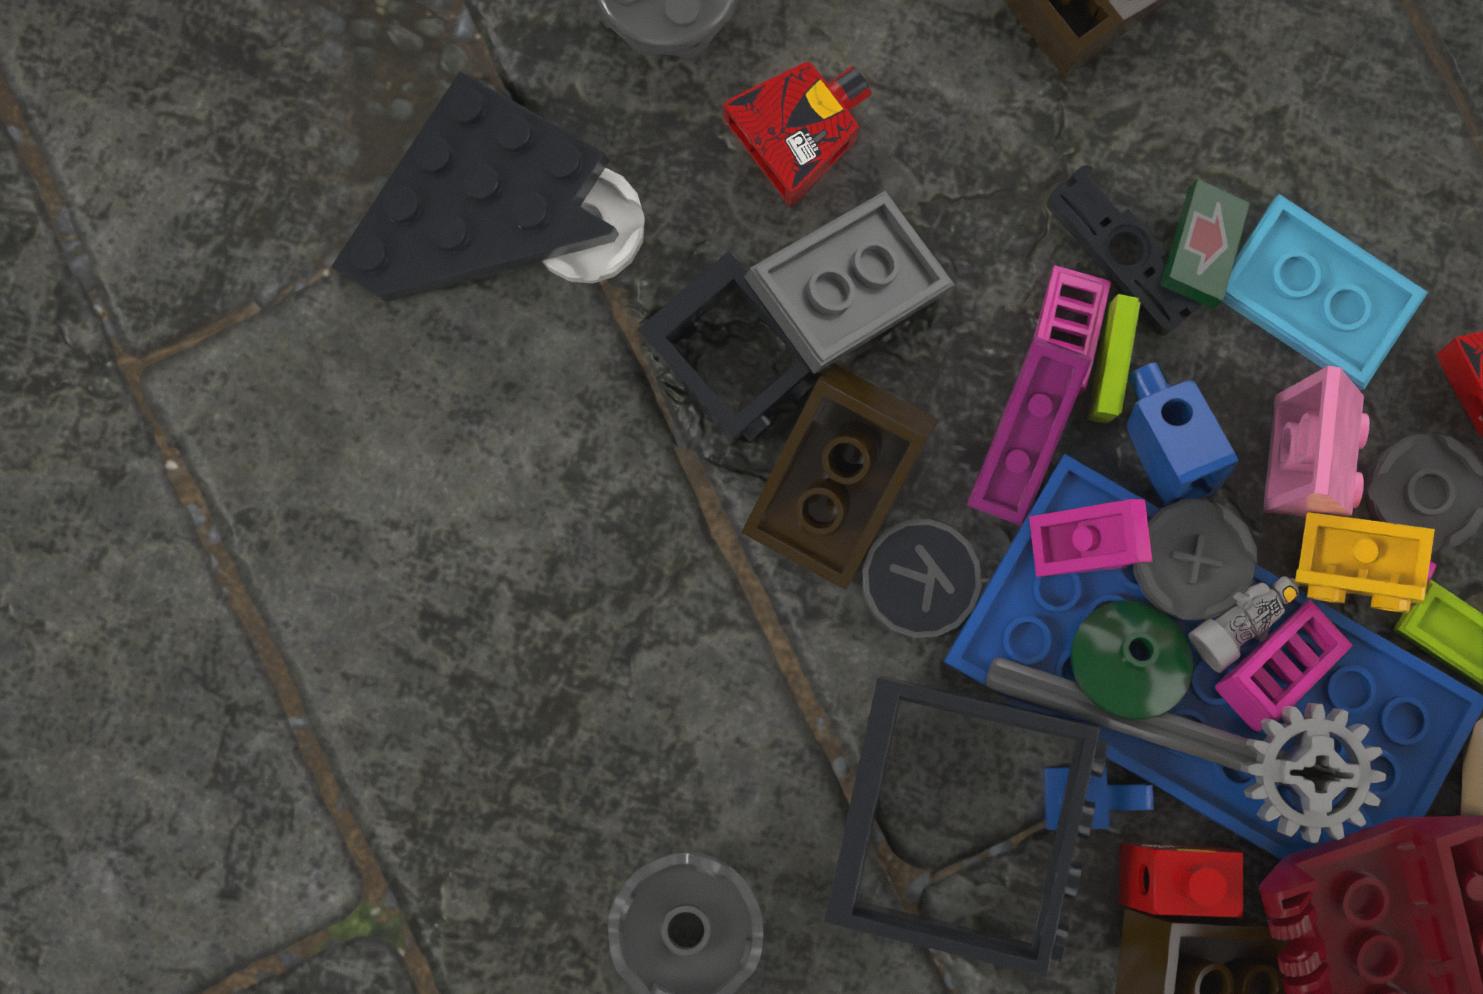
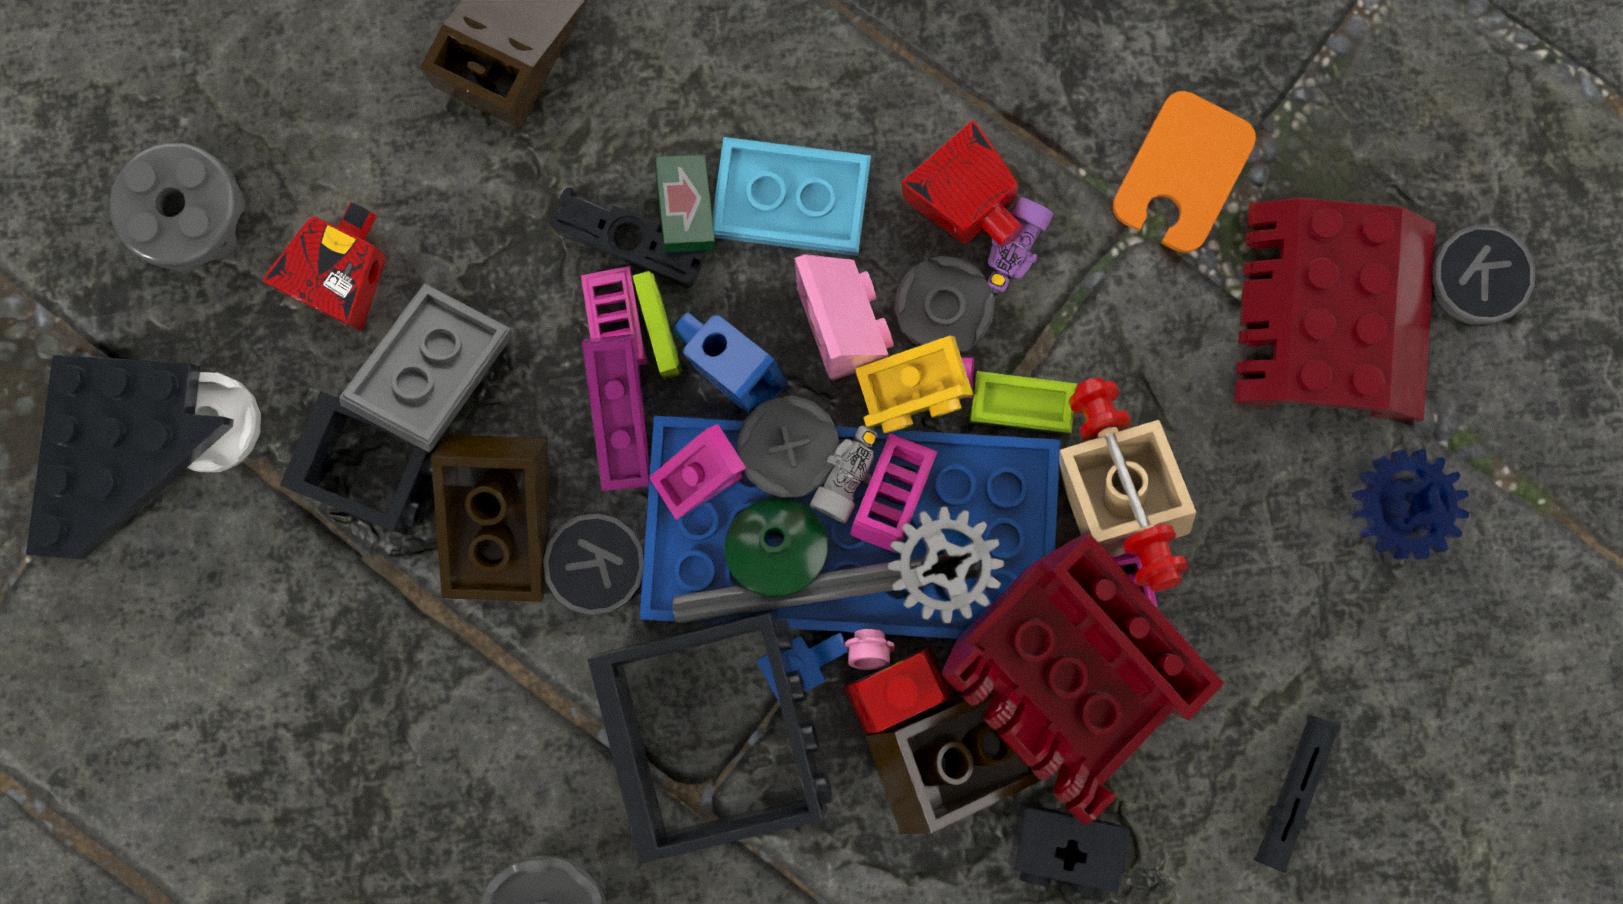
camera: 20 degrees left, 0 degrees up
none -> bright pink plate [844,629,895,670]

